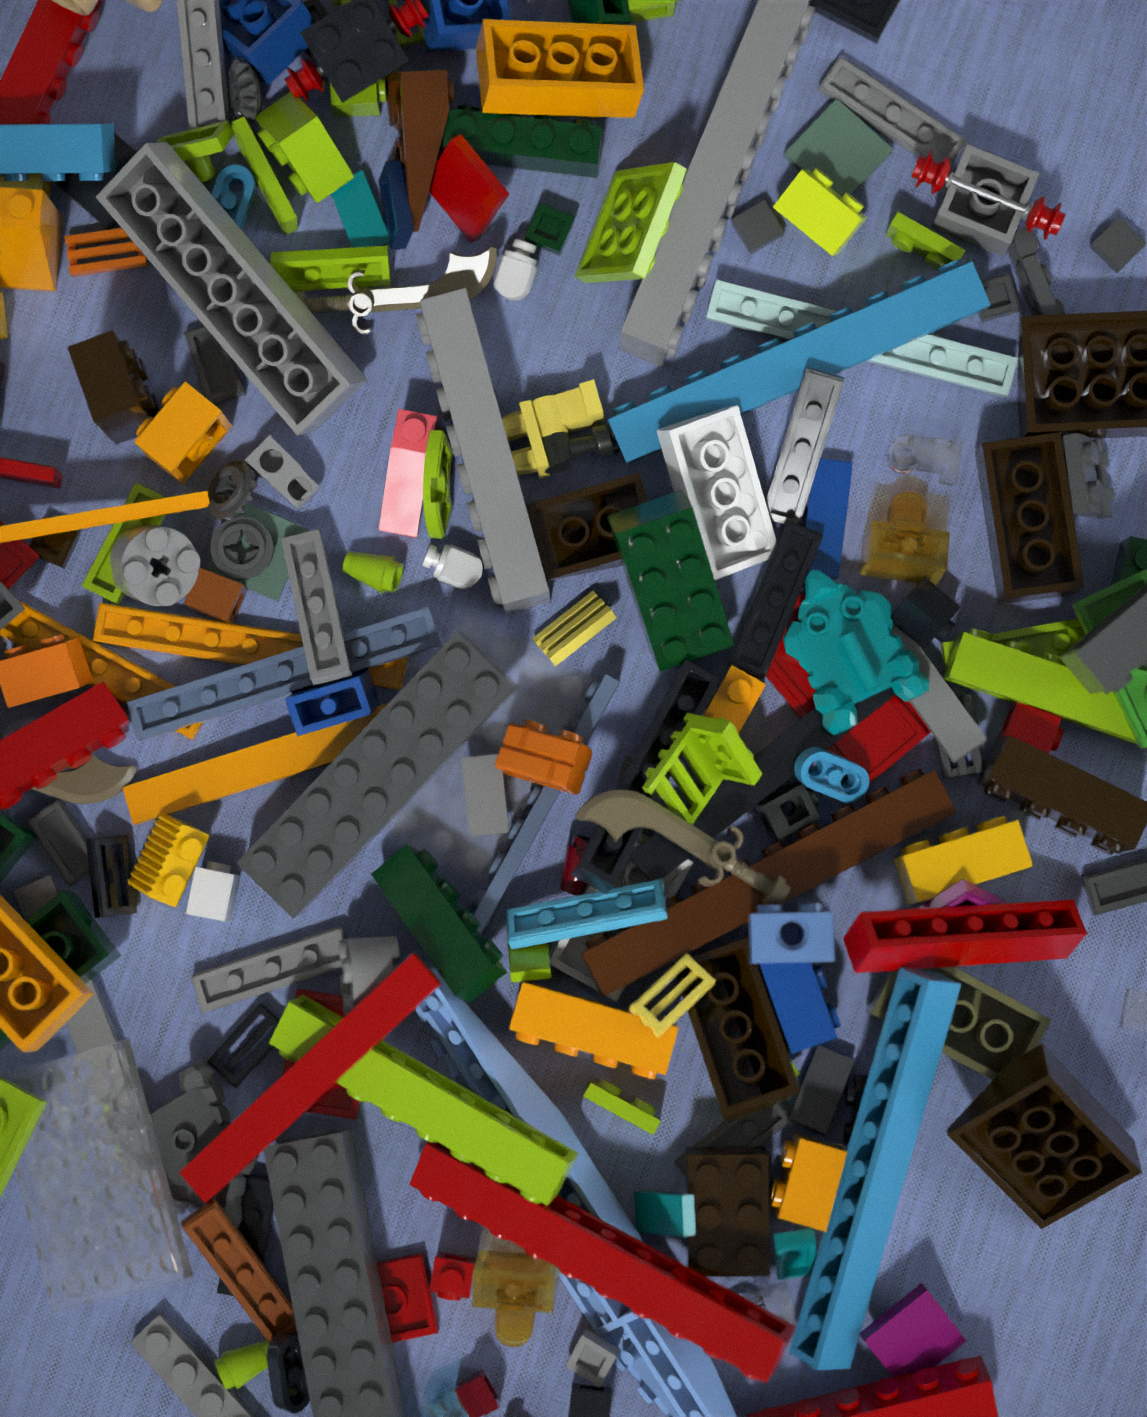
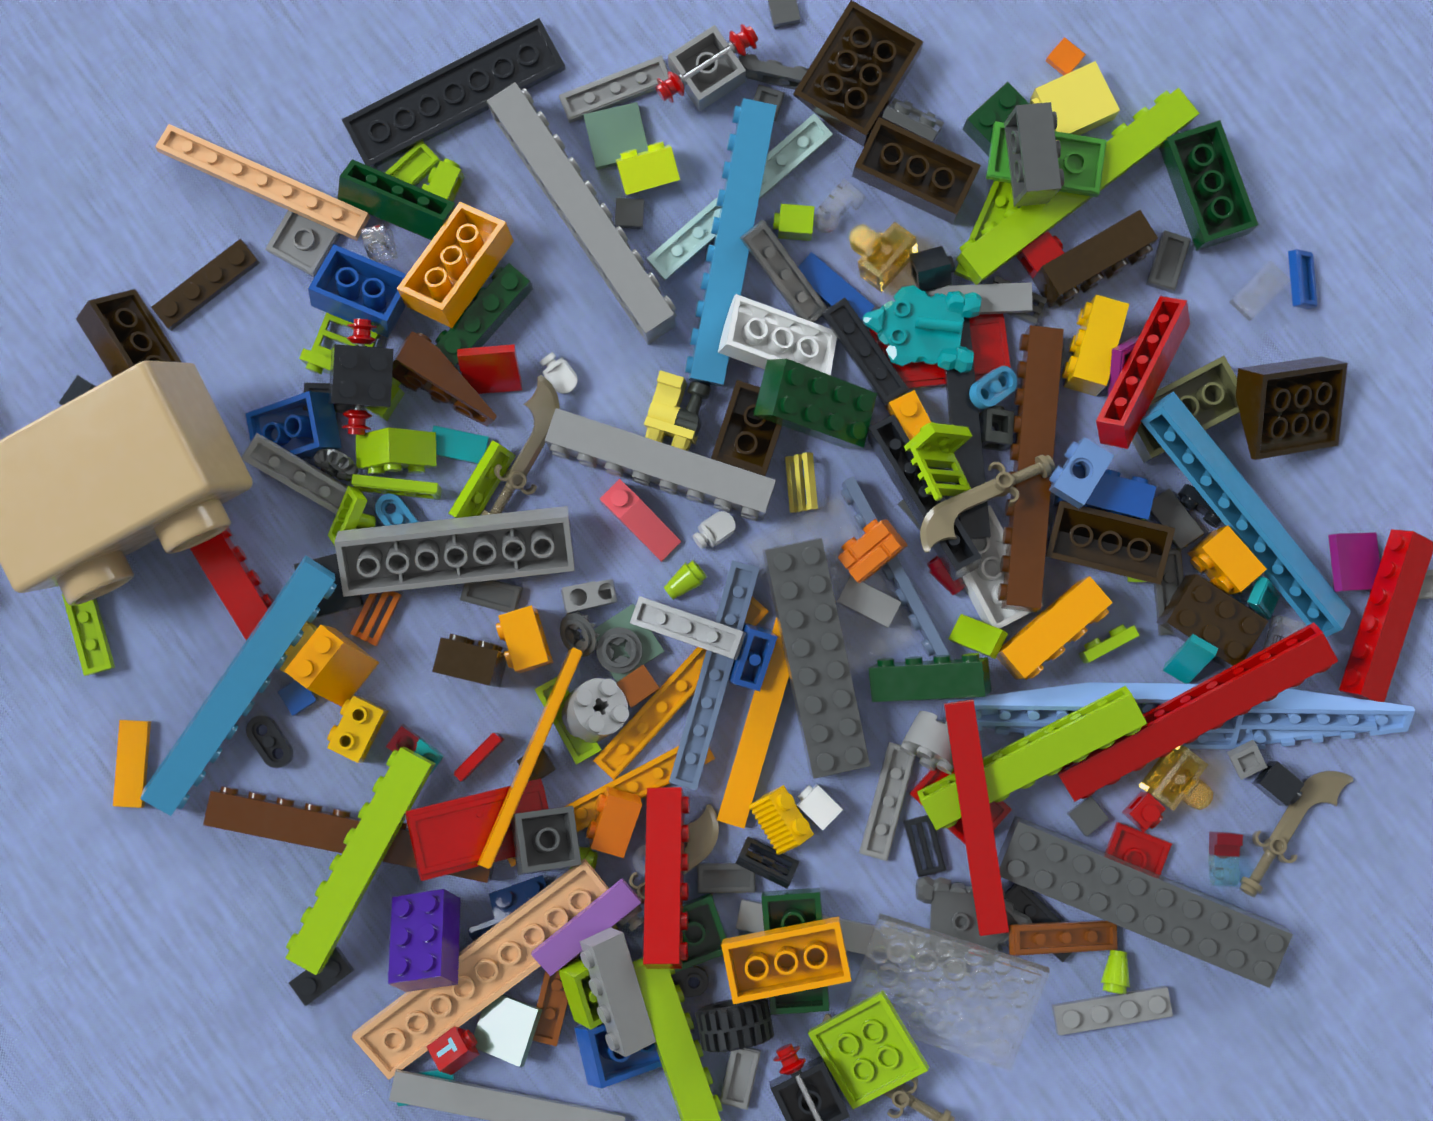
camera: 60 degrees left, 0 degrees up
black plate [266,1332,310,1413] -> none
dark blue tile [378,161,414,250] -> none
lime tile [423,430,453,539] -> none
medium azure tile [506,879,668,949] -> none
dark green plate [524,202,575,256] -> none
lime plate [574,162,687,283] -> none
light yellow tile [629,953,716,1038] -> none
lime plate [886,212,966,271] -> none
none -> lime brick [773,204,815,241]
none -> dark grey tile [1067,796,1109,837]

